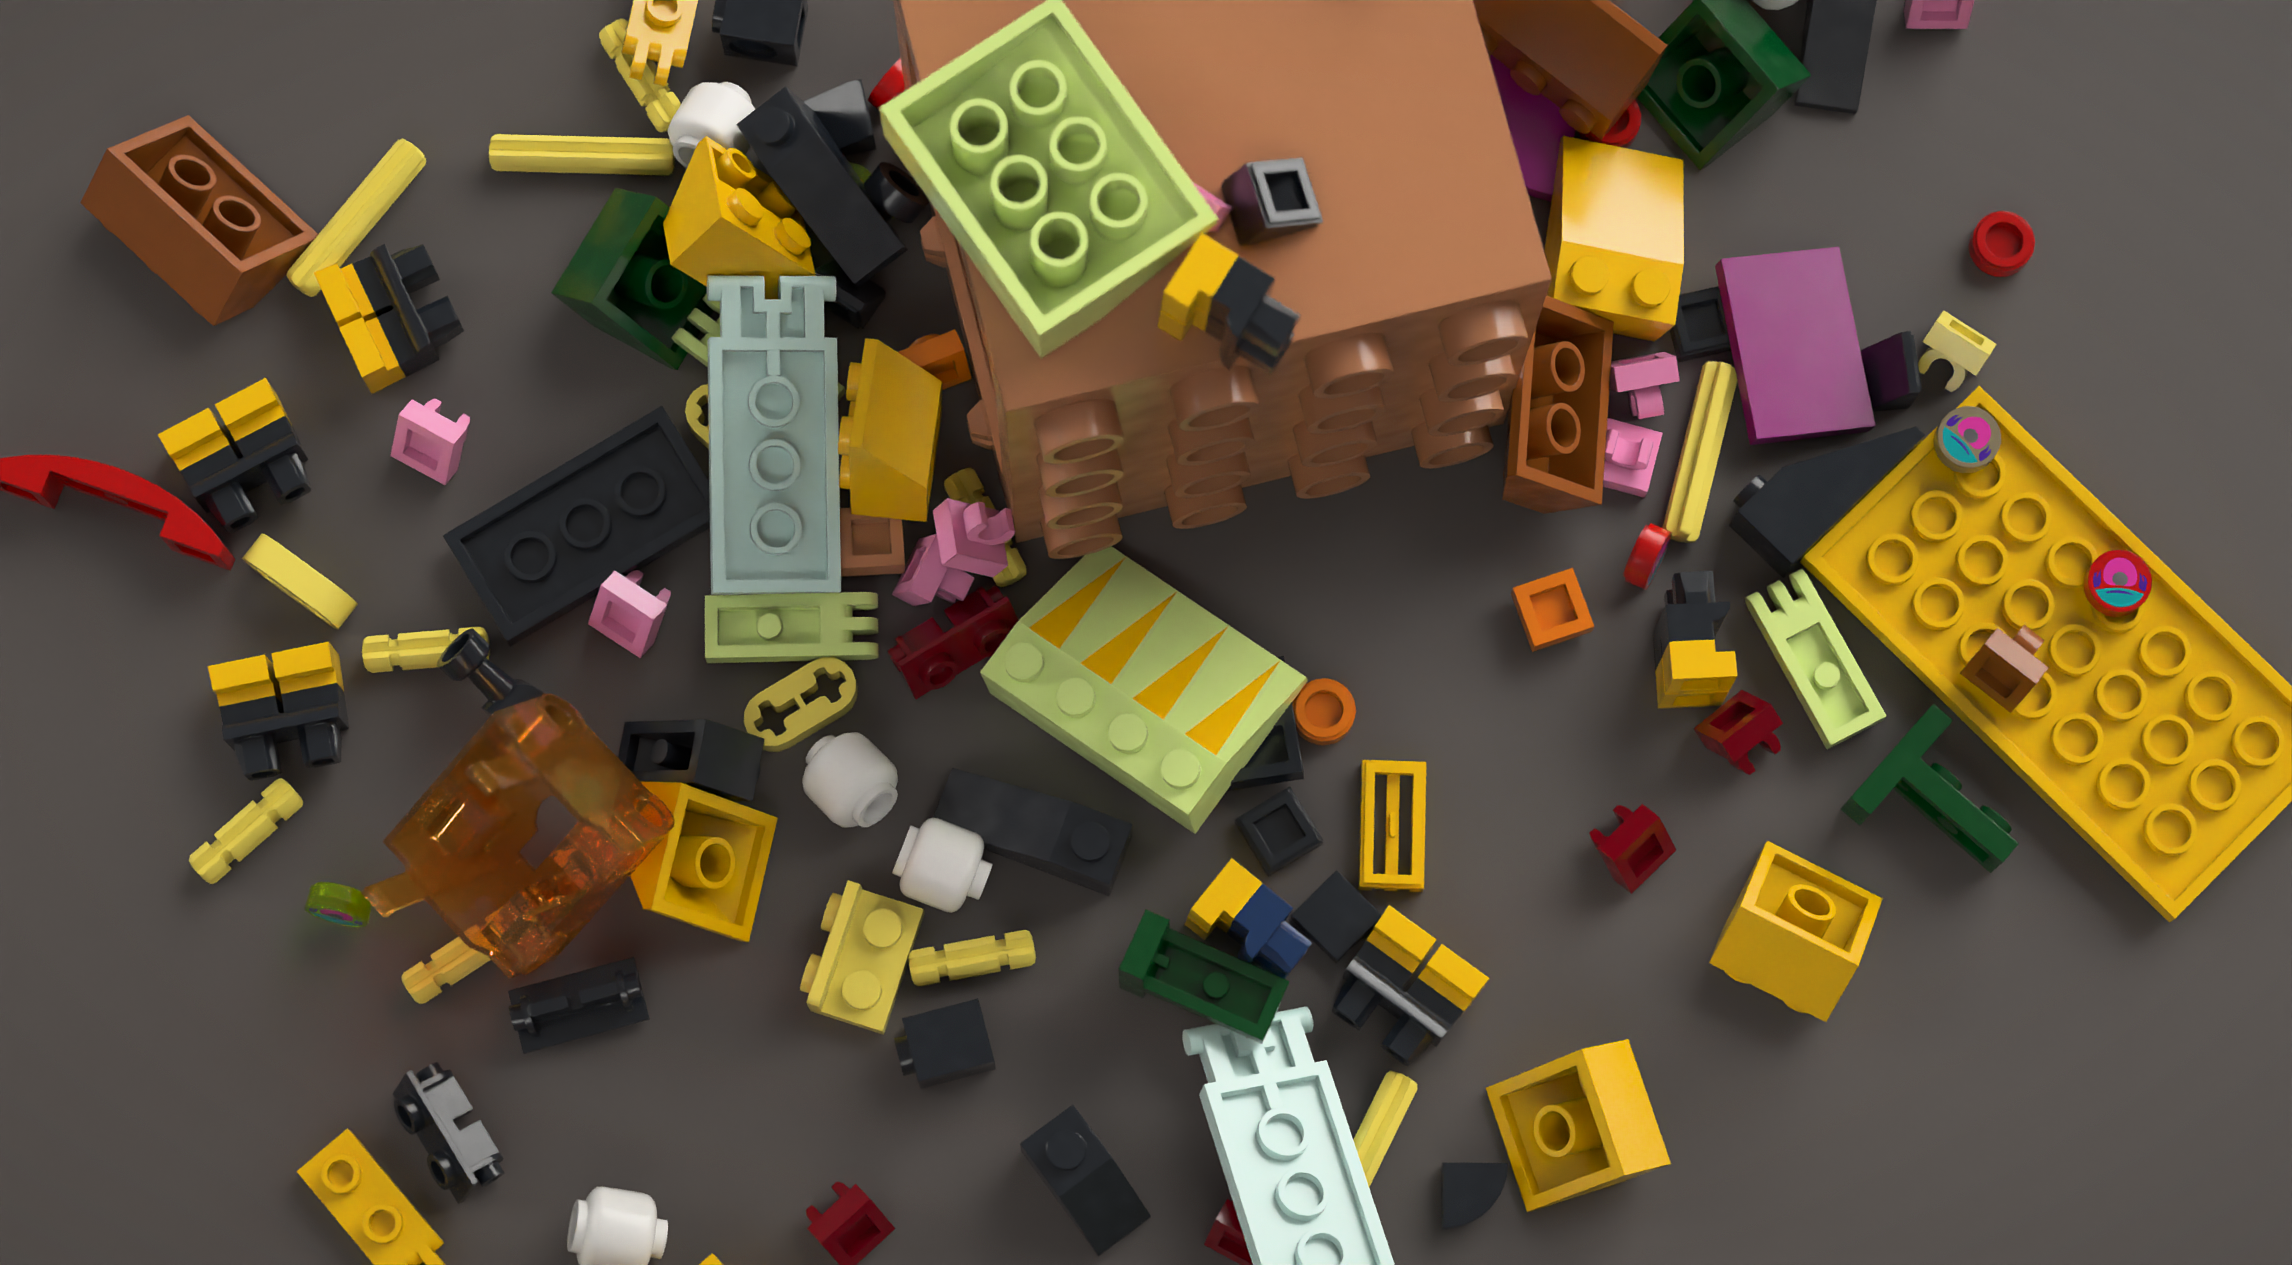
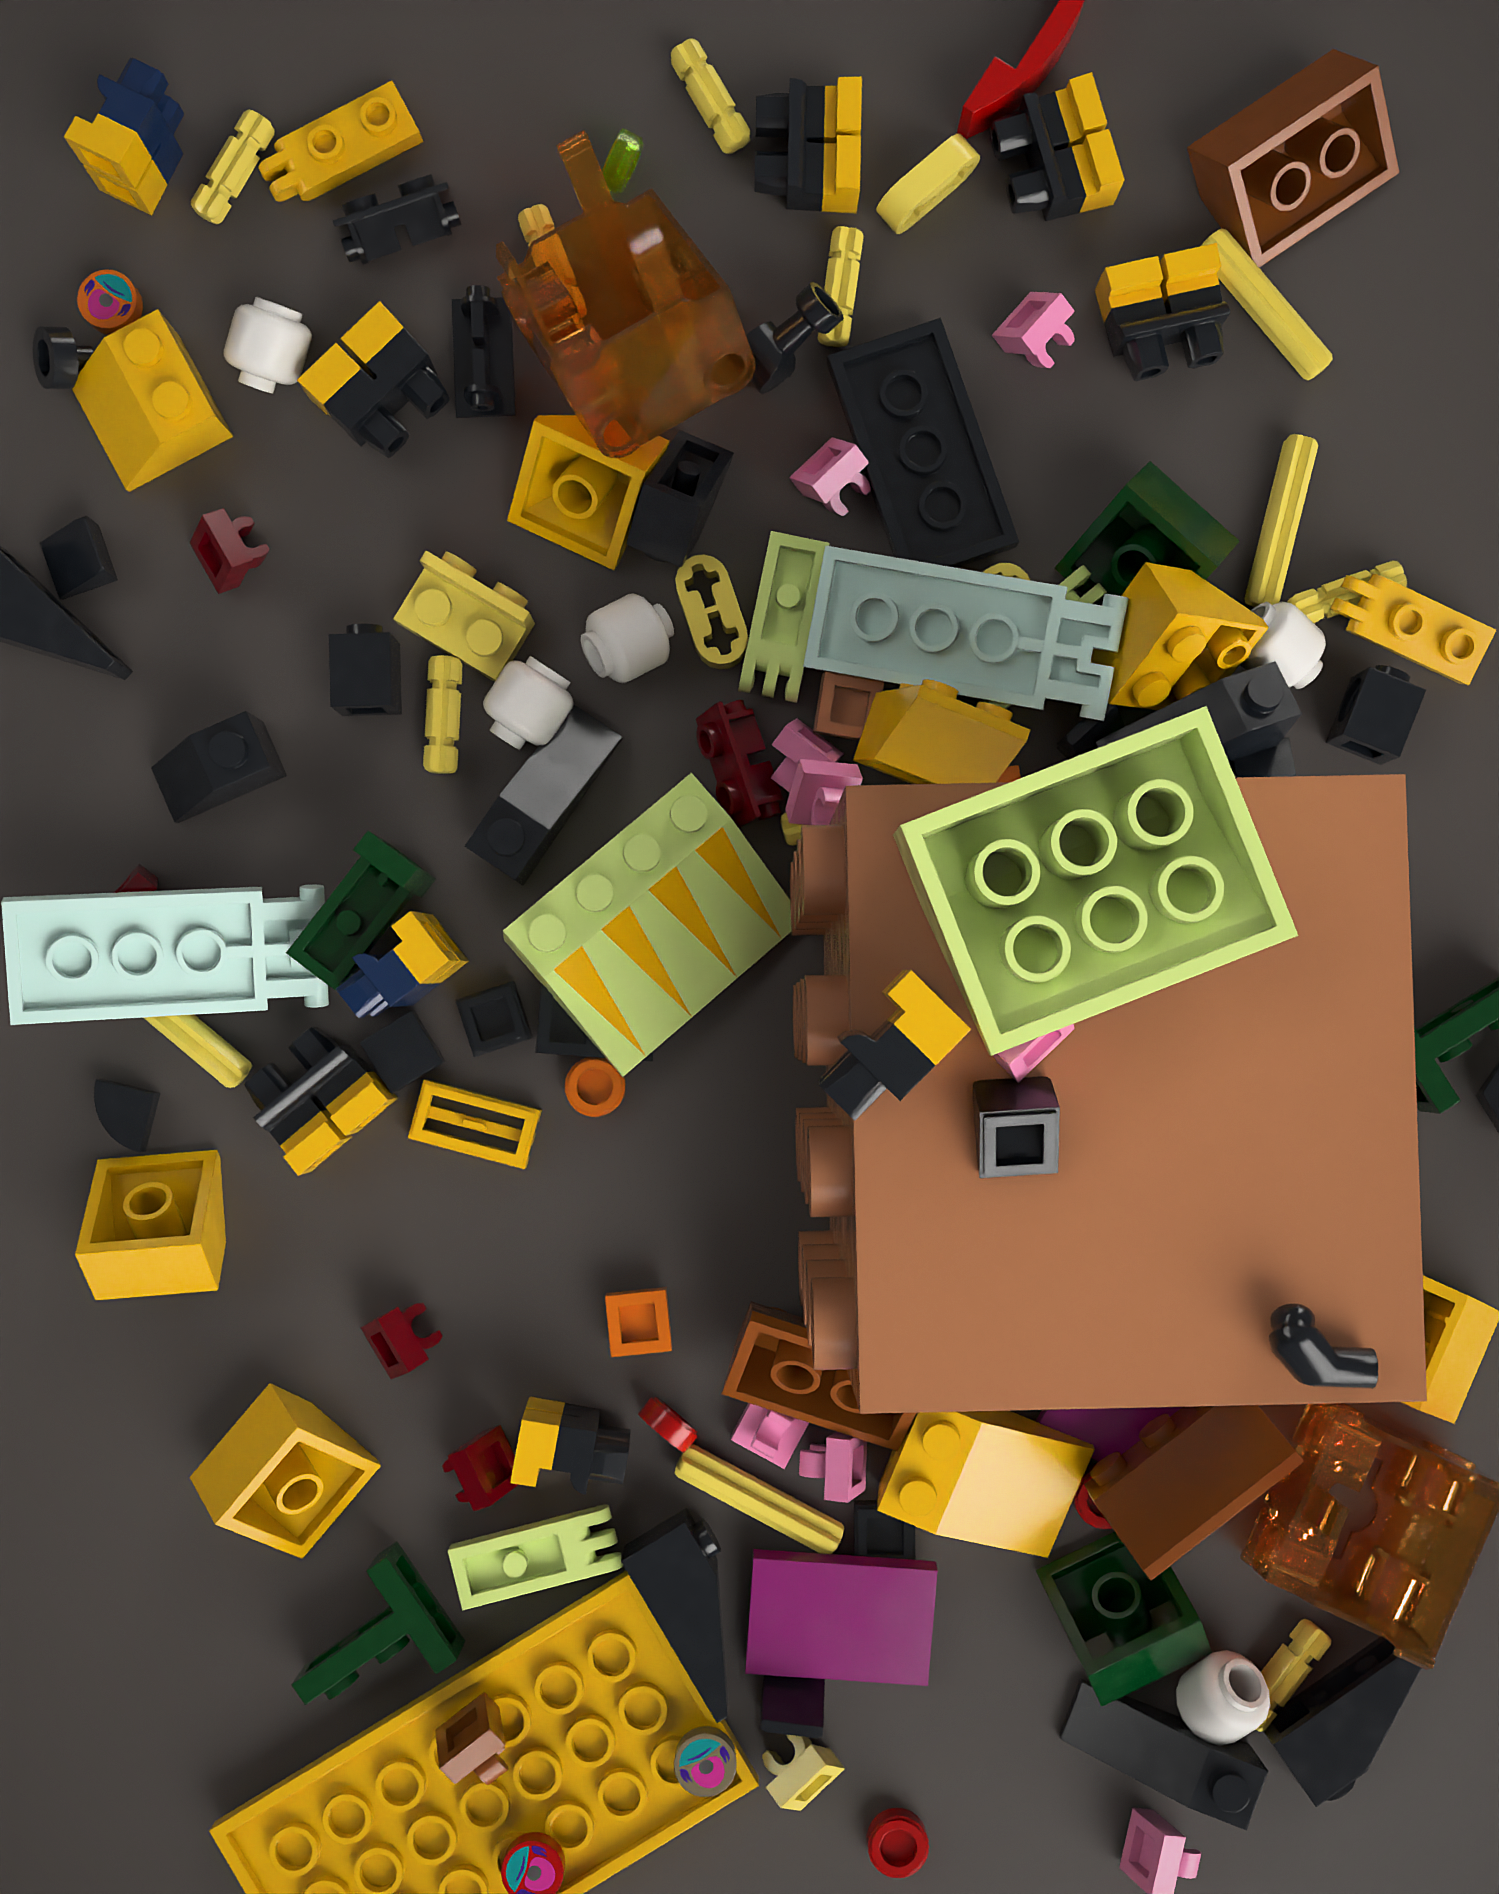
camera: 100 degrees right, 10 degrees up
none -> black hips [297,301,450,458]

